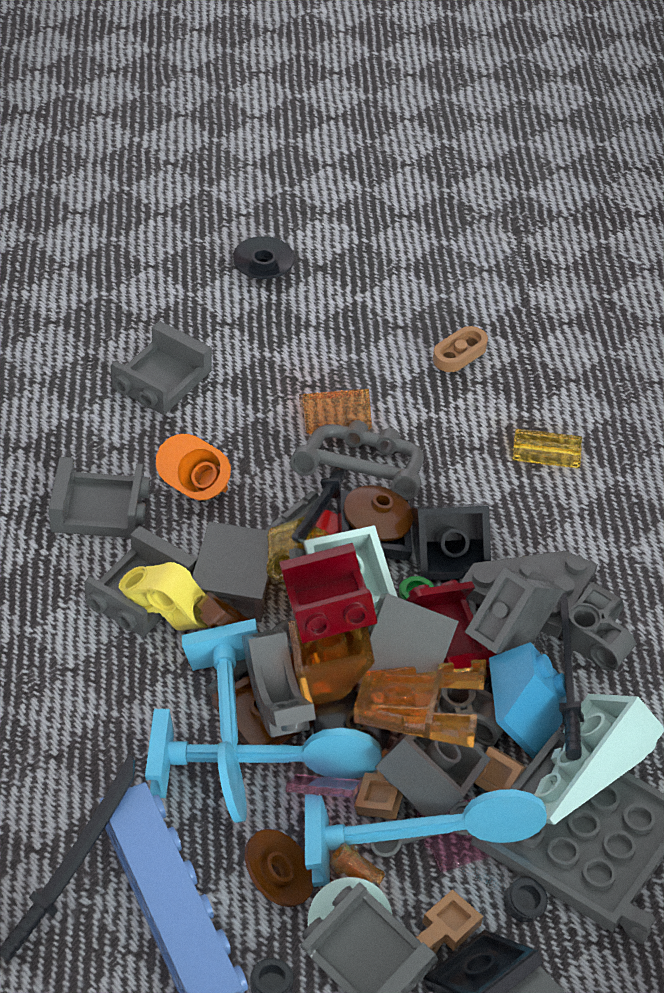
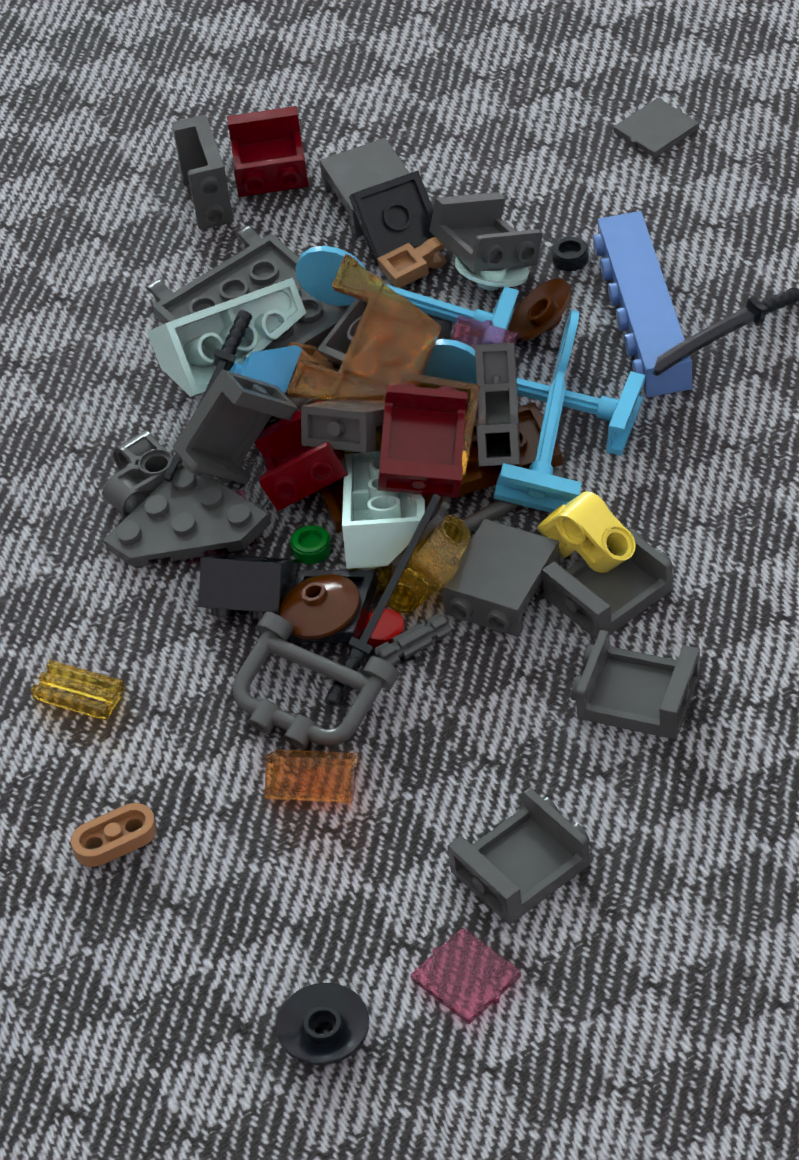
camera: 155 degrees left, 0 degrees up
orange piece [156,434,231,501] -> none
reddish brown plate [198,592,260,632] -> none
clear orange pin [330,843,385,885] -> none
none -> clear pink piece [410,927,521,1024]

